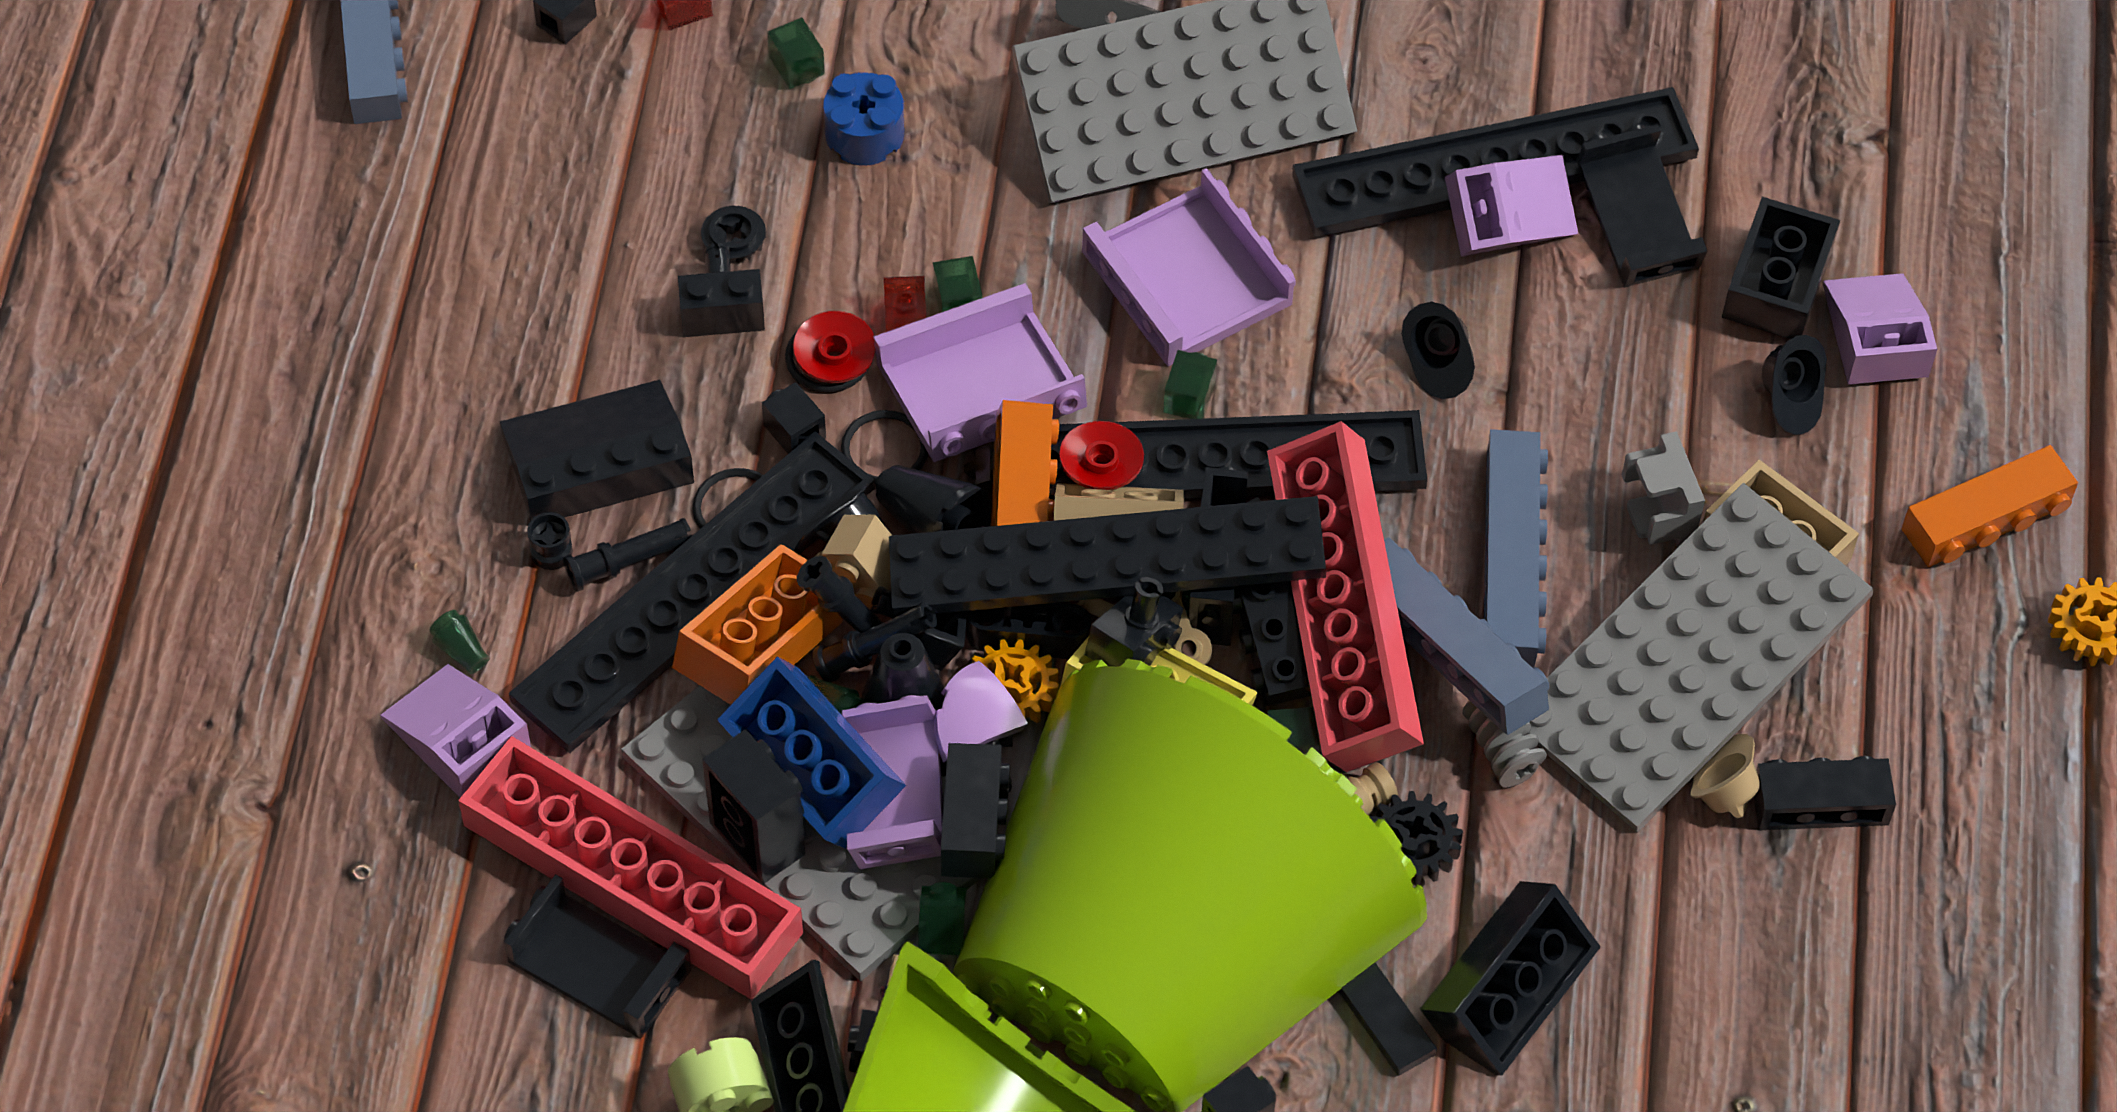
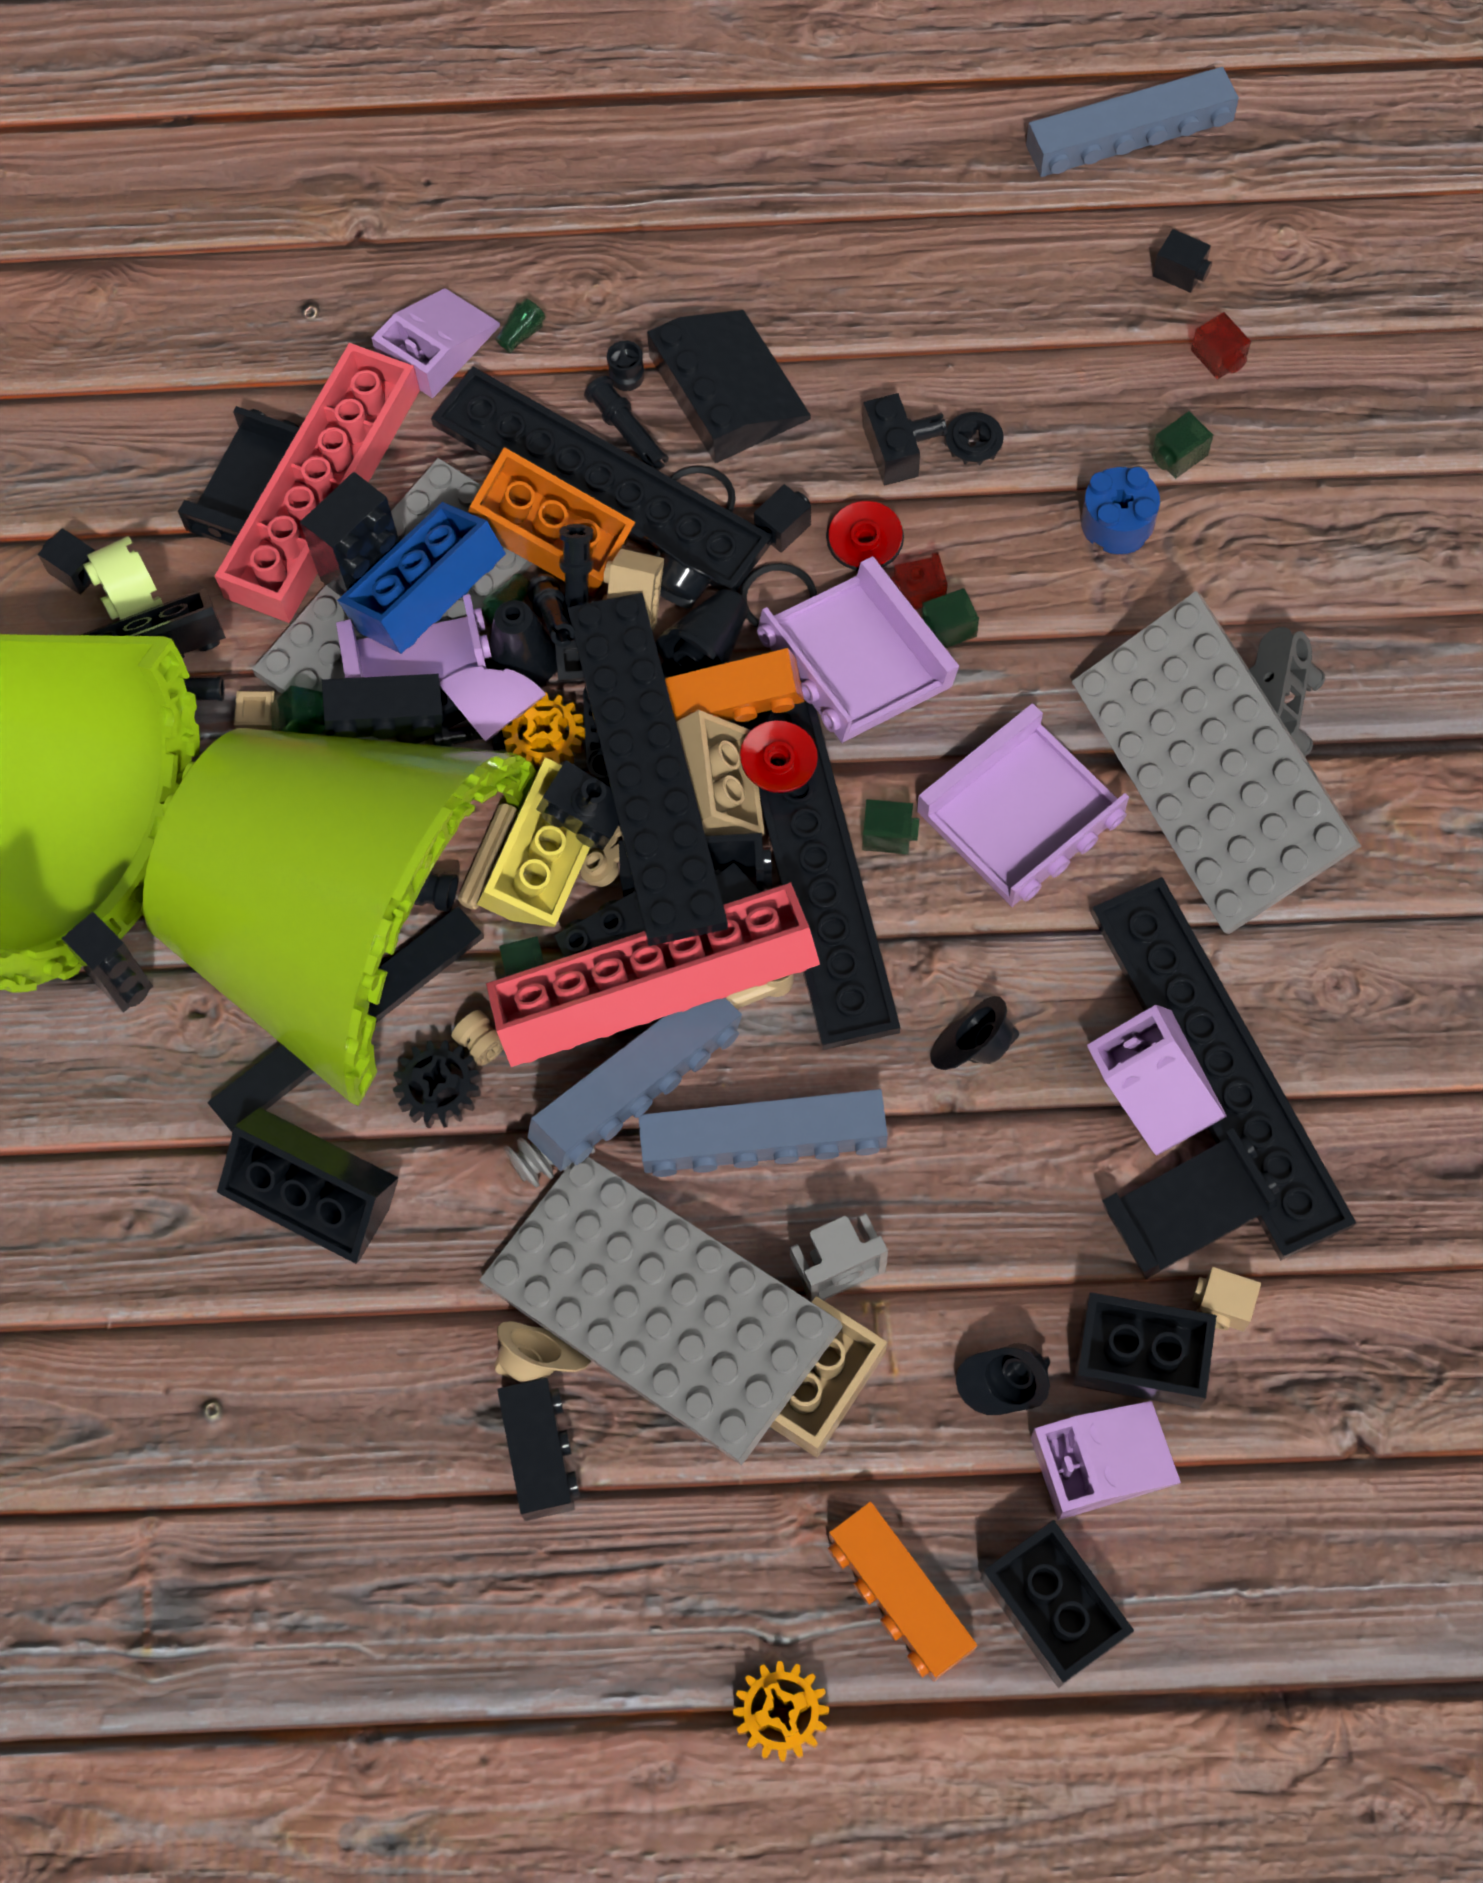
camera: 85 degrees right, 10 degrees up
none -> black brick [980,1520,1134,1689]
none -> tan brick [1192,1267,1261,1332]

